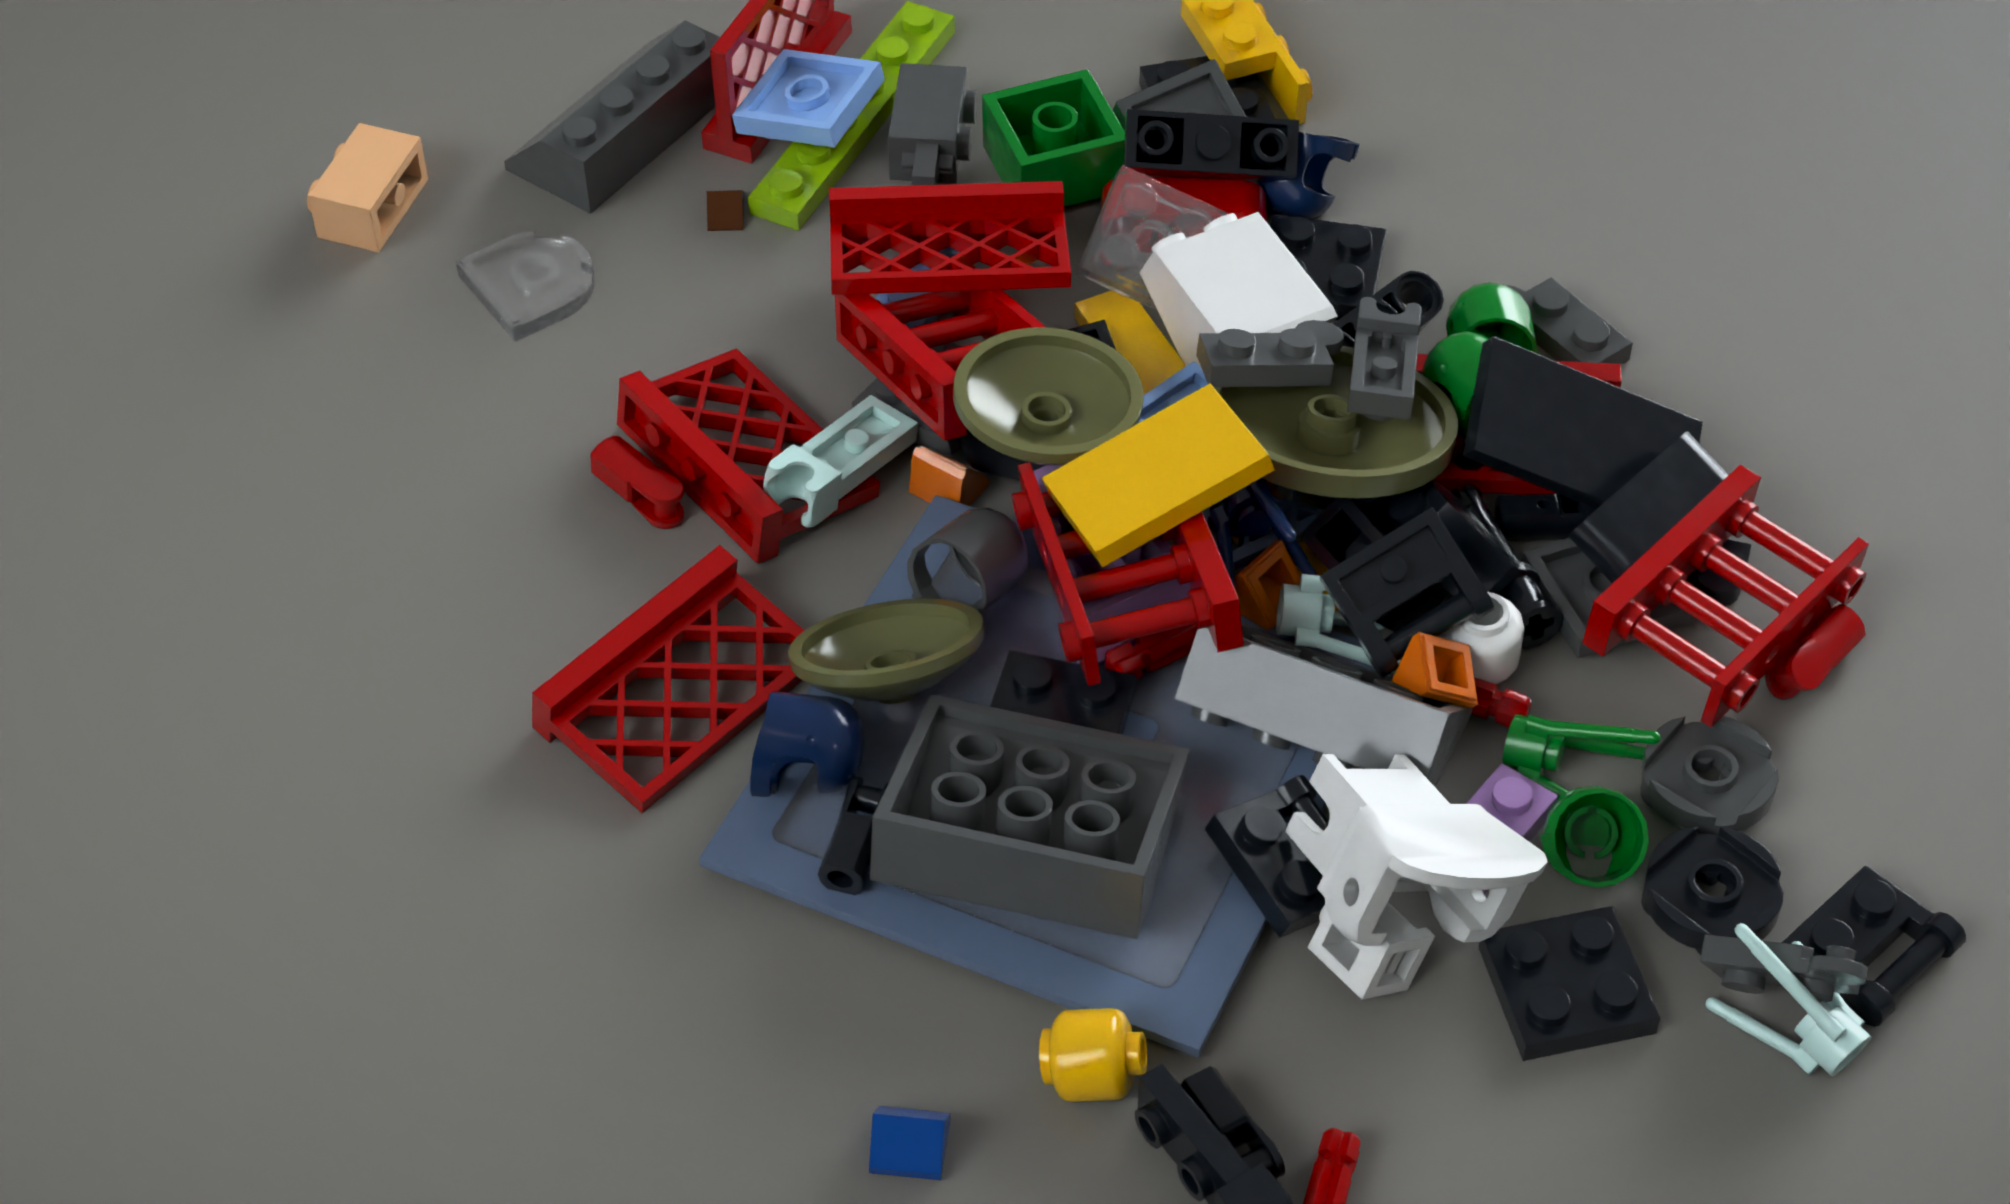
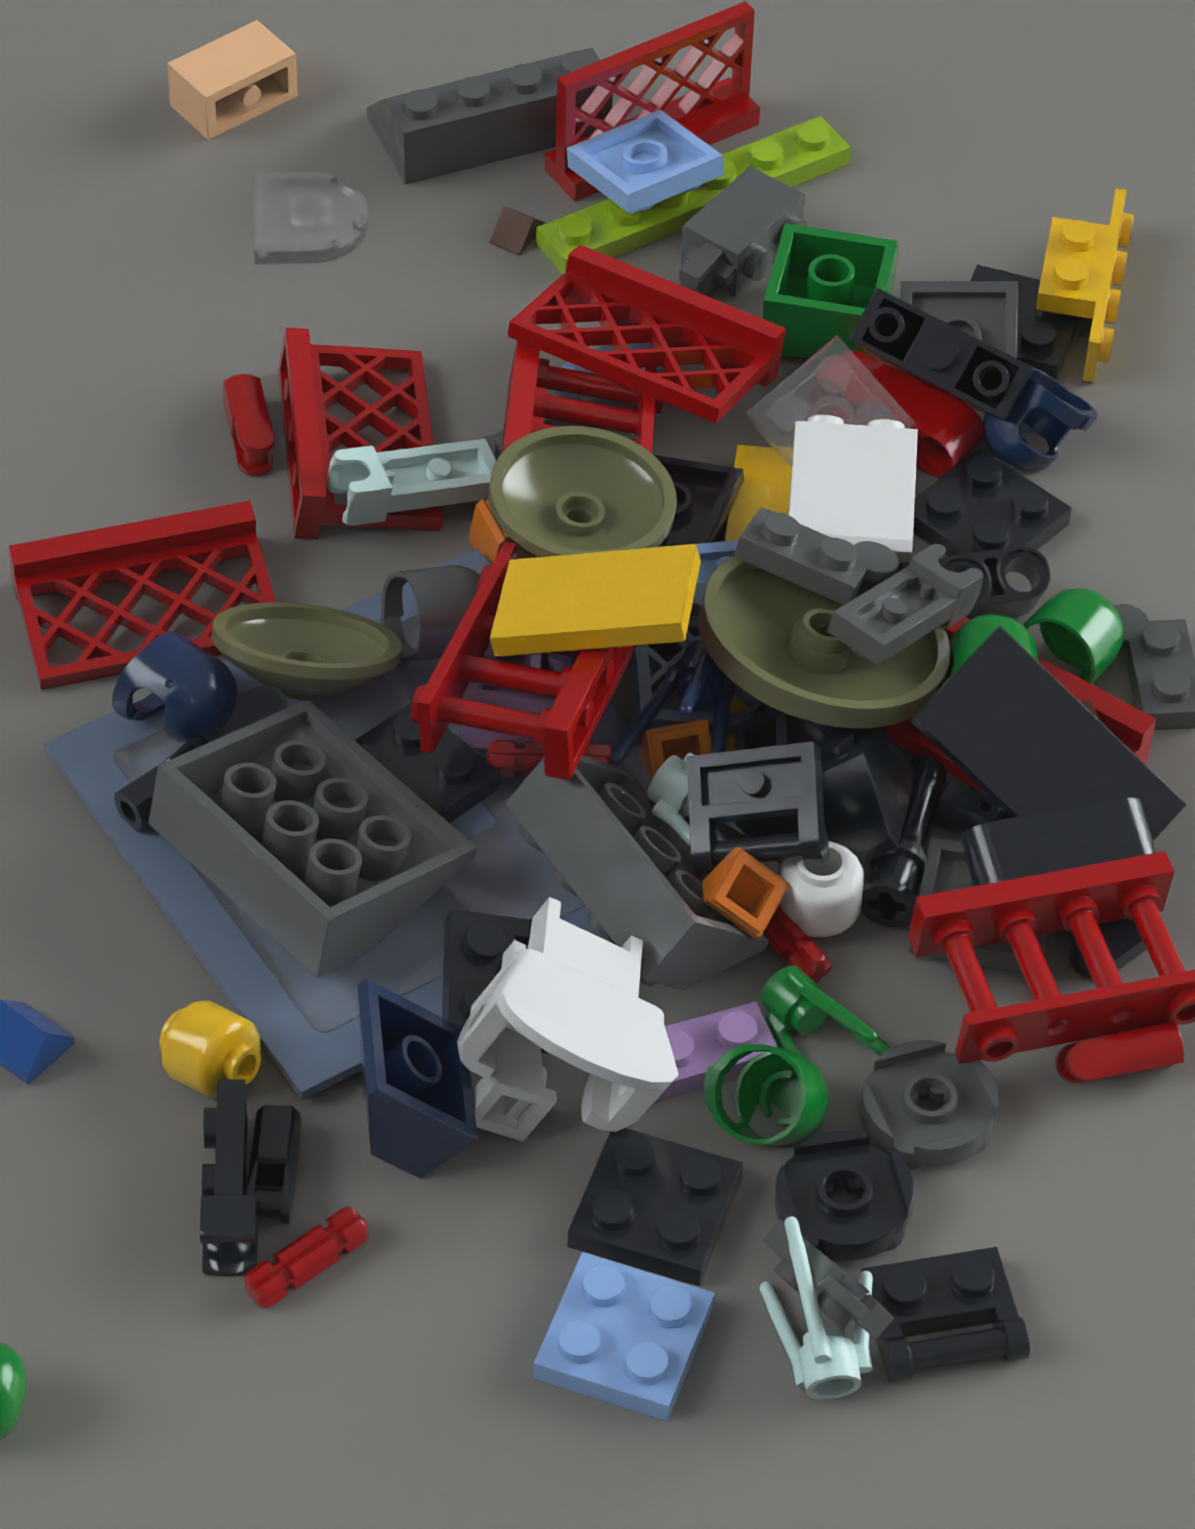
camera: 30 degrees right, 0 degrees up
none -> dark blue slope [357,979,478,1179]
none -> light blue plate [533,1252,715,1422]

